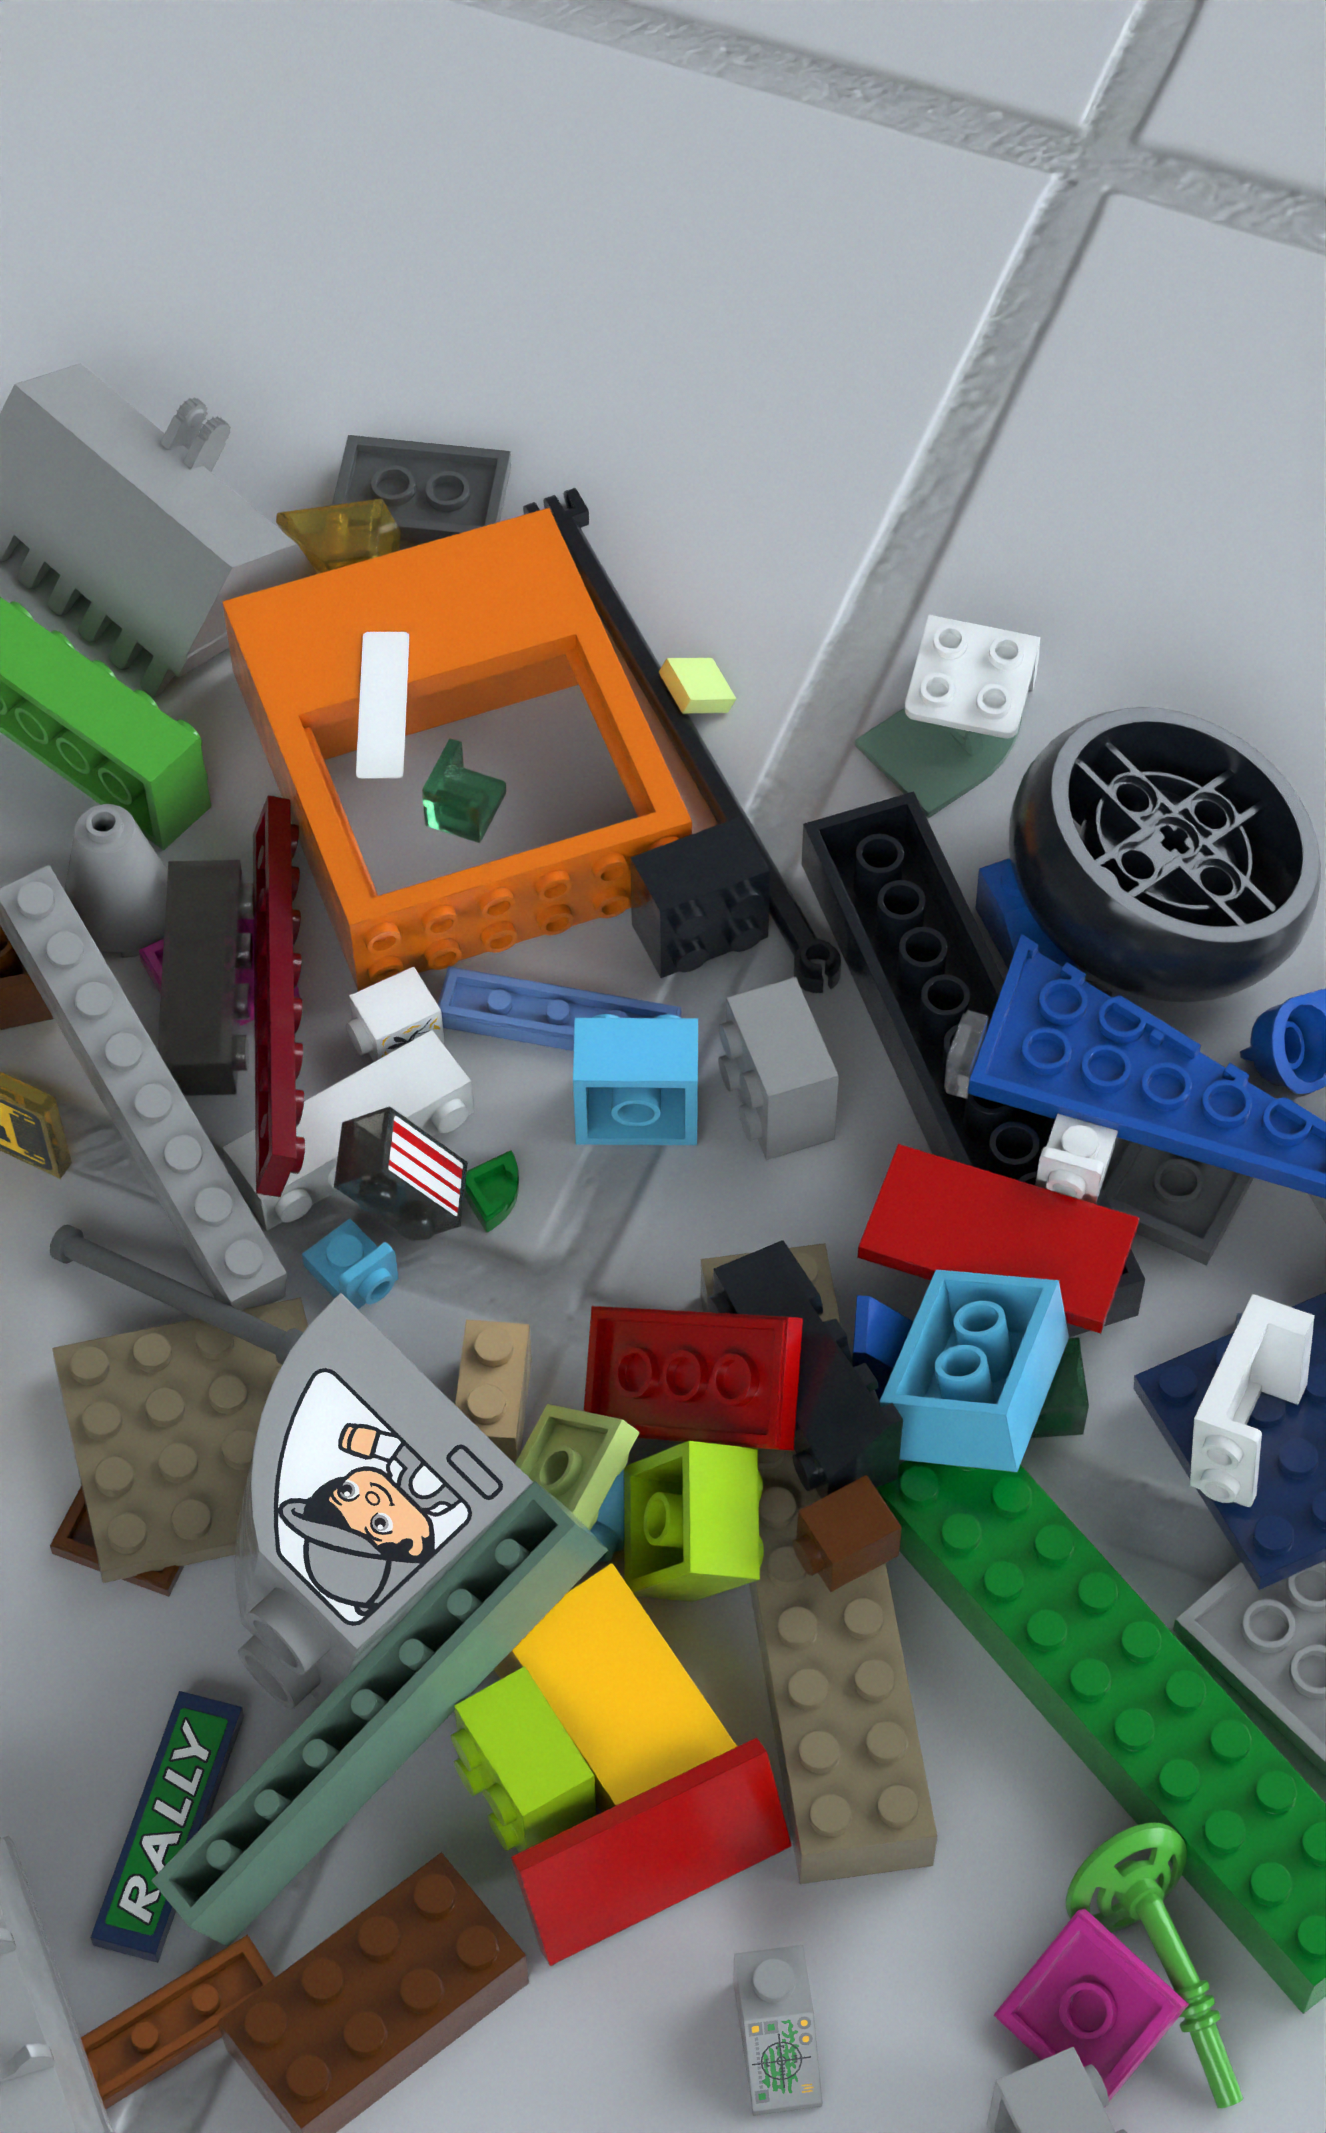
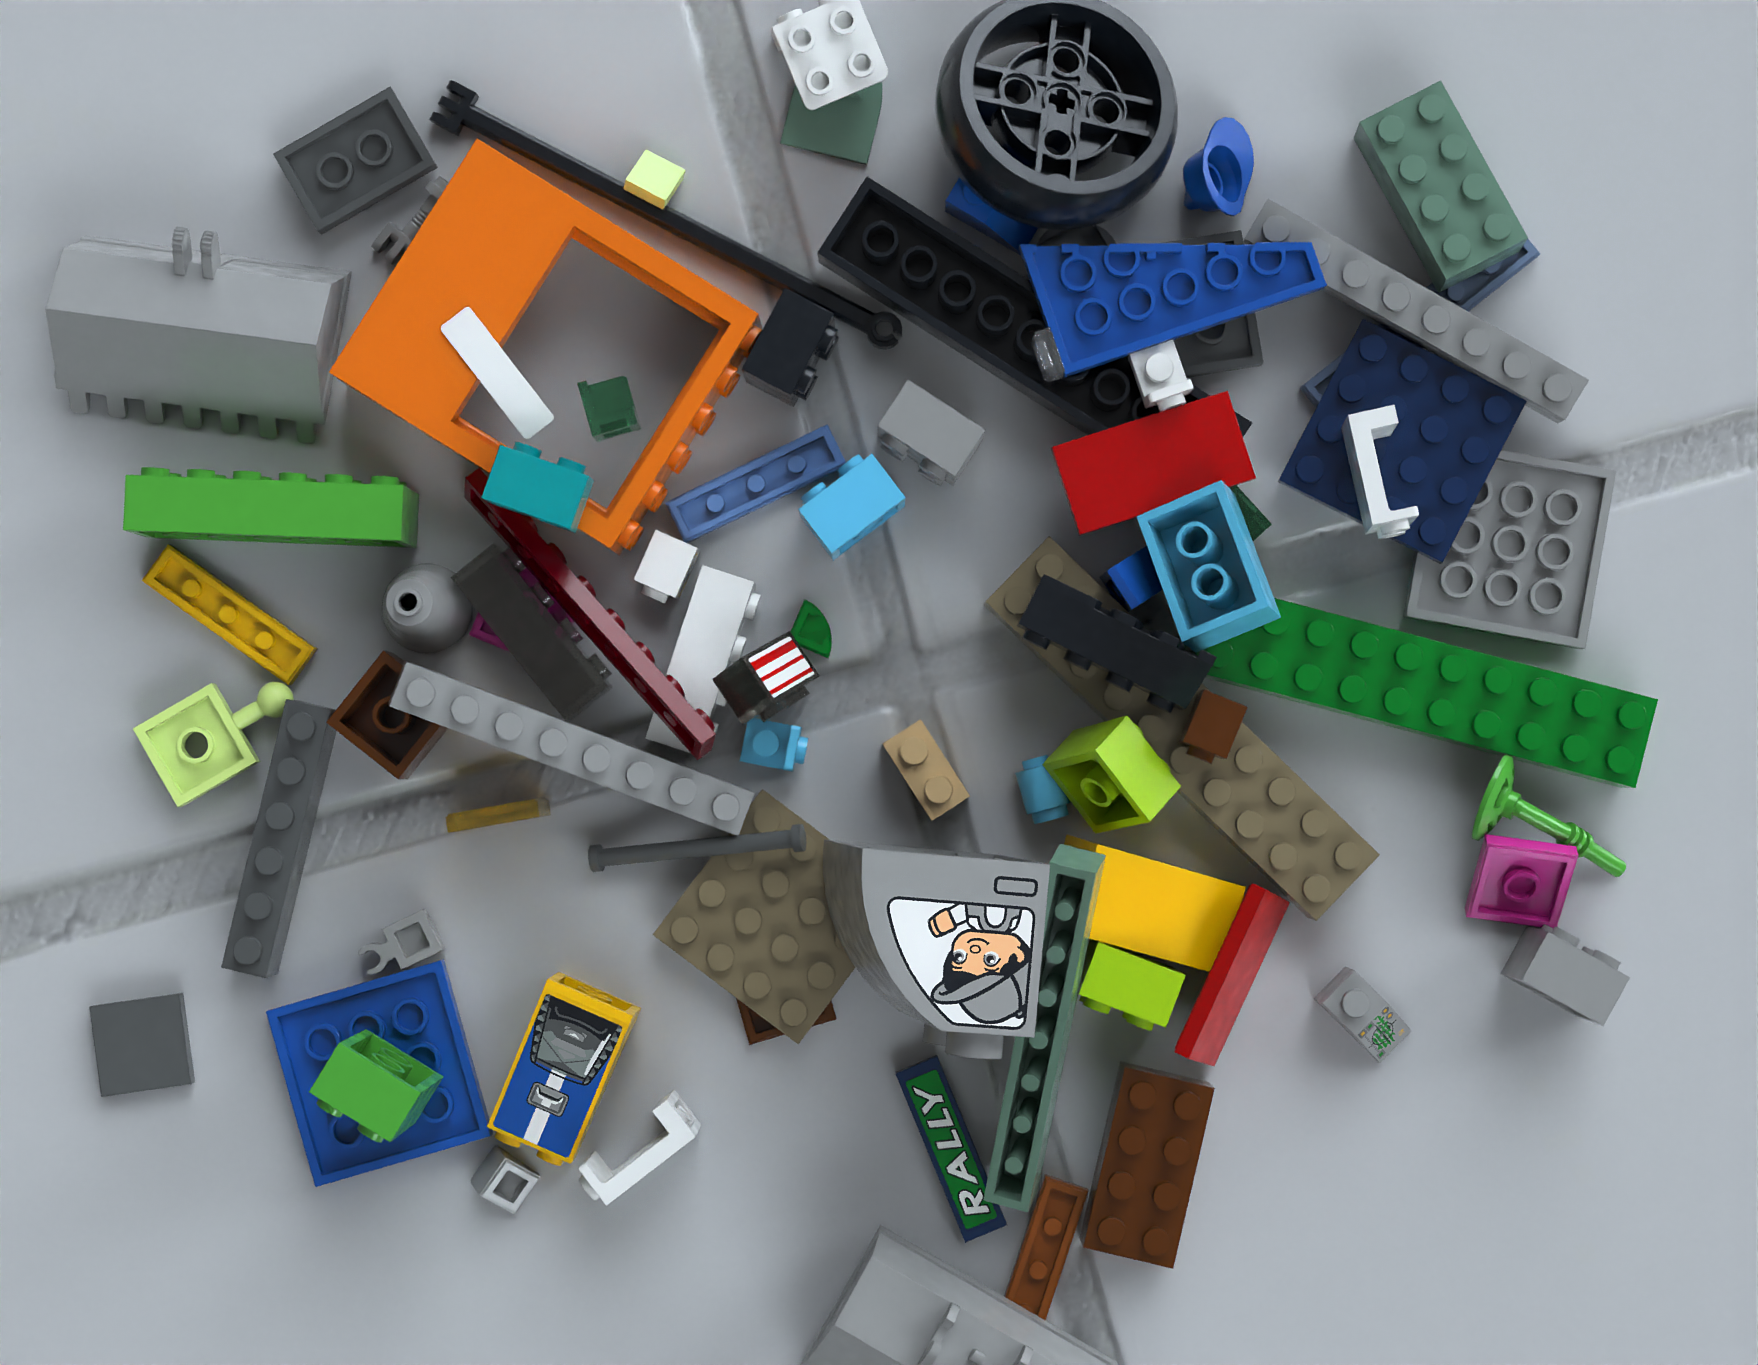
camera: 35 degrees left, 30 degrees up
clear yellow slope [276,499,401,573] -> none
yellowish green plate [515,1404,640,1531] -> none
red tile [584,1306,803,1451] -> none
none -> teal brick [481,441,594,533]

